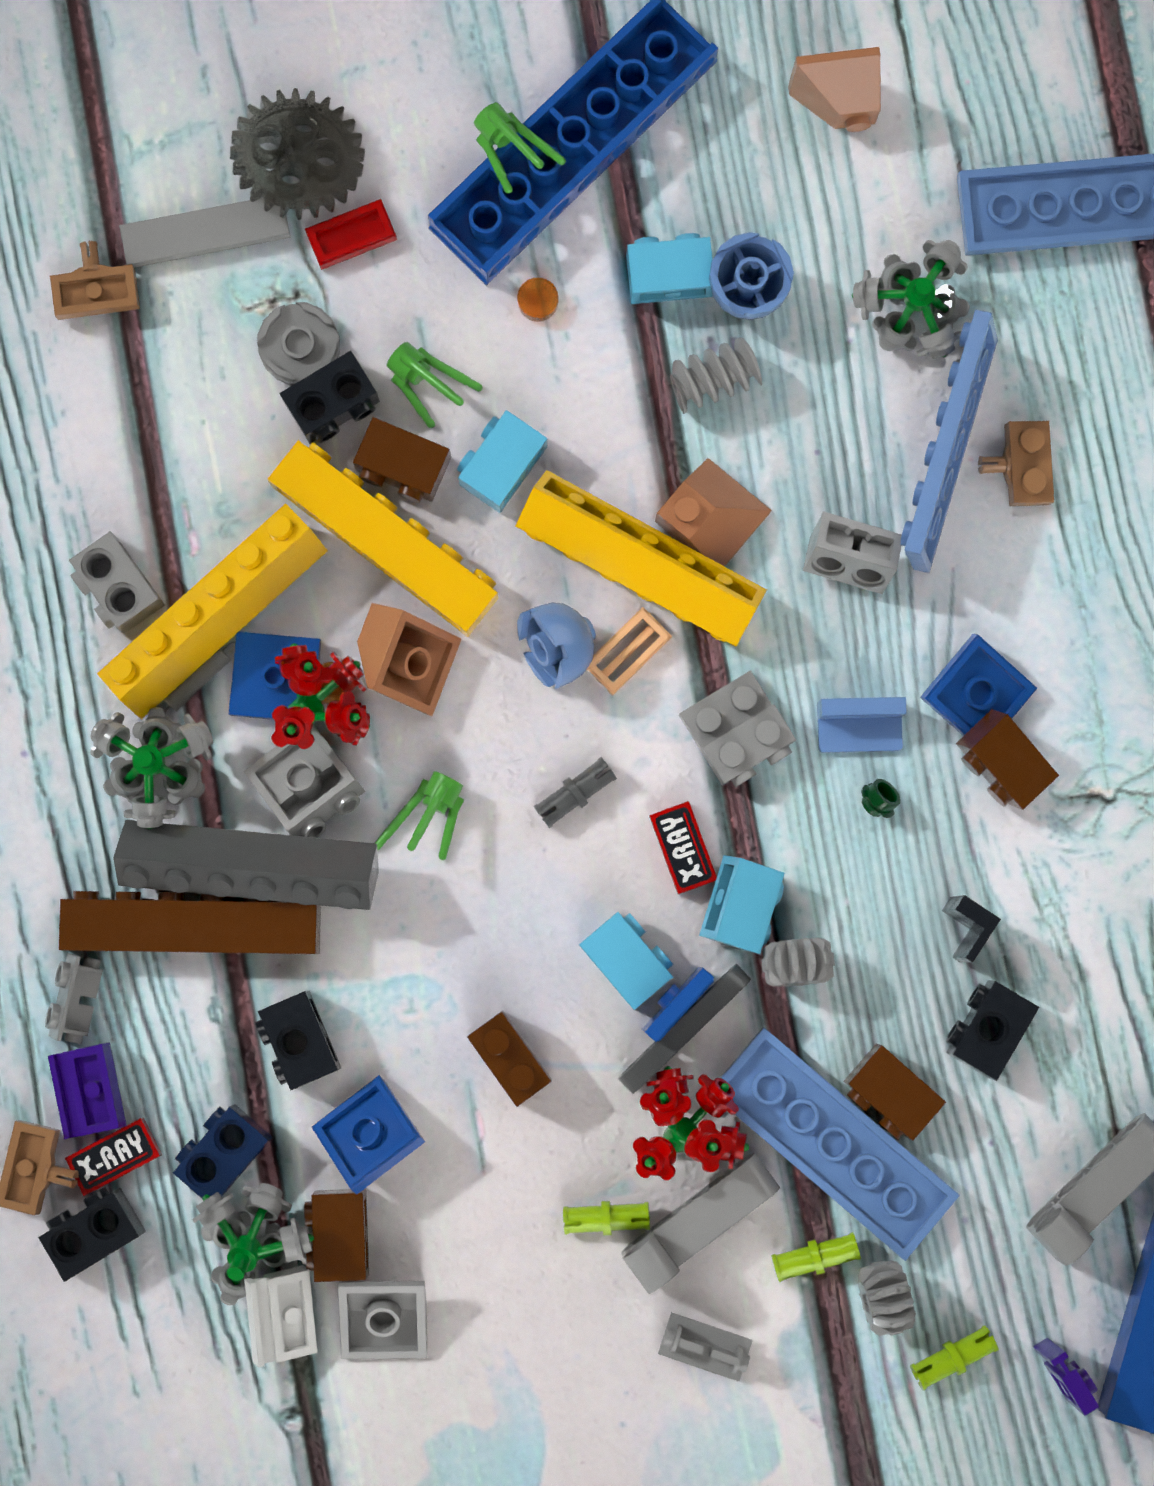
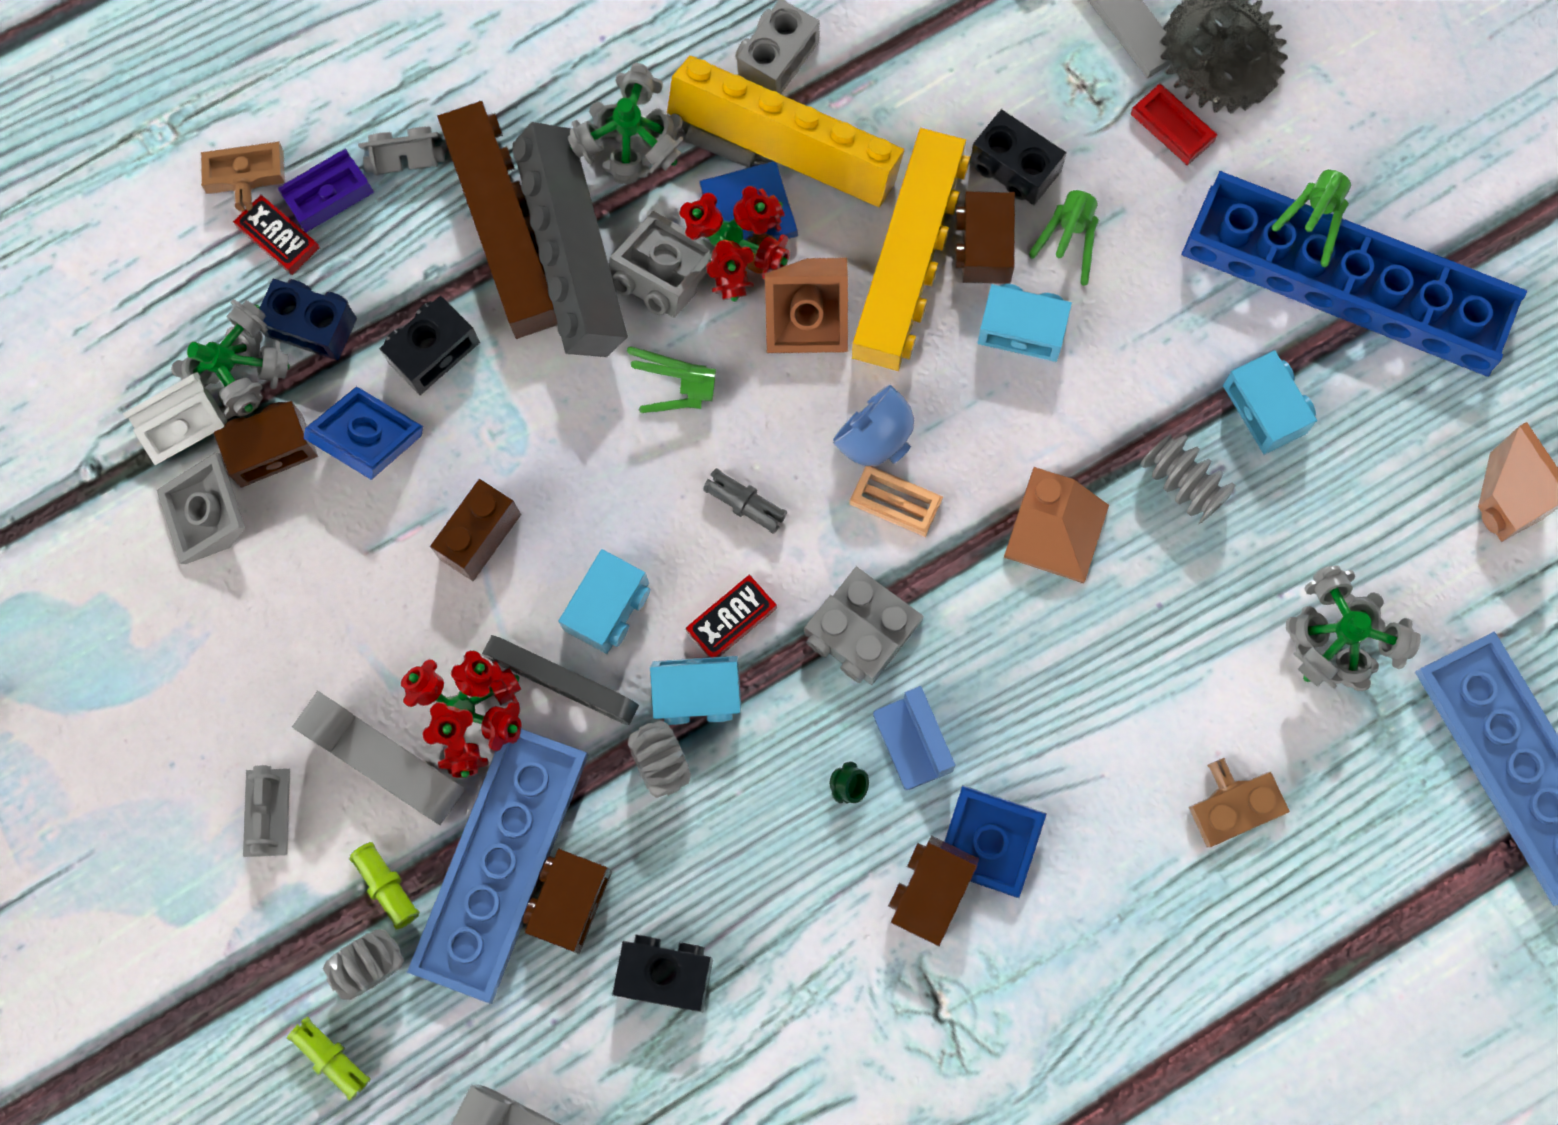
camera: 80 degrees right, 10 degrees down
black brick [38,1187,146,1282] -> none
light grey tile [257,302,340,385] -> none
yellow brick [515,470,767,647] -> none
clear orange tile [517,277,559,322] -> none
lime pin [563,1201,650,1236] -> none
blue plate [642,967,714,1042] -> none
medium blue cylinder [709,232,794,320] -> none
light grey brick [803,511,902,594] -> none
medium blue plate [901,309,998,573] -> none
black panel [942,895,1001,962] -> none

